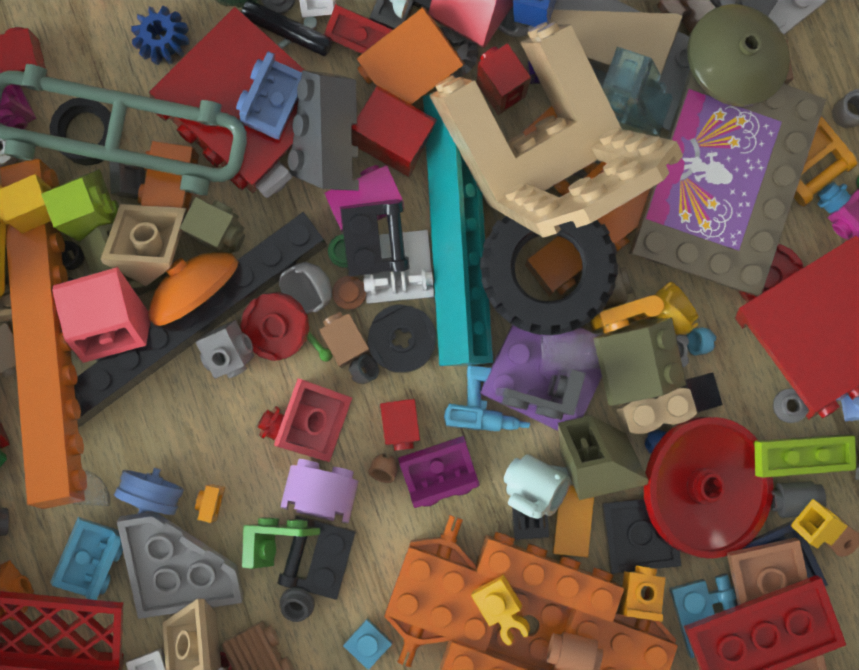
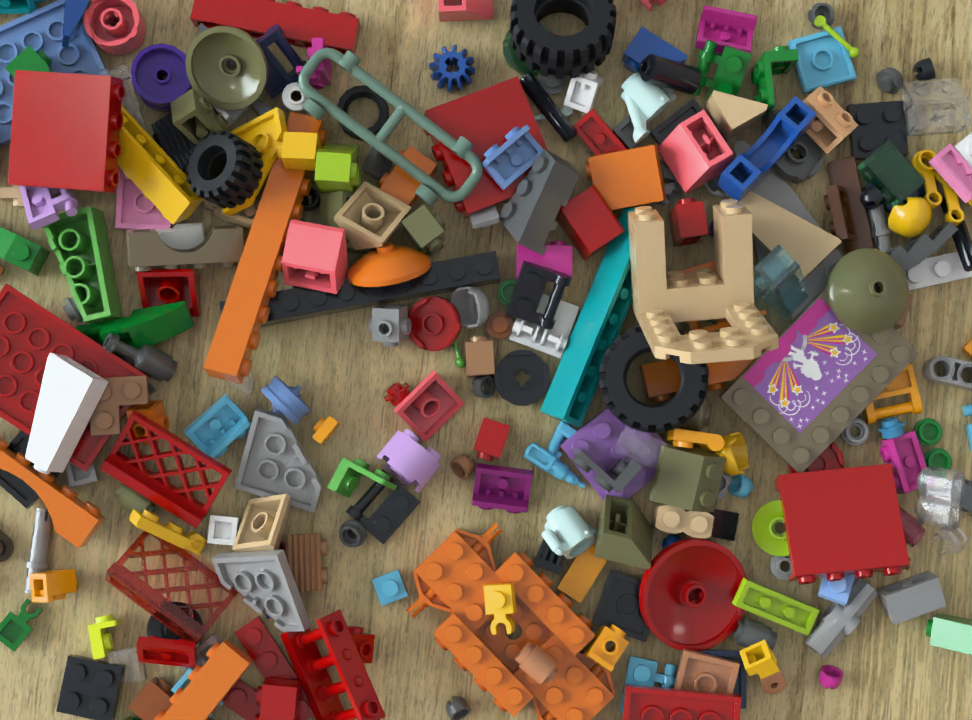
camera: 20 degrees right, 0 degrees up
none -> lime dish [752,500,789,556]
none -> light grey plate [841,418,869,446]

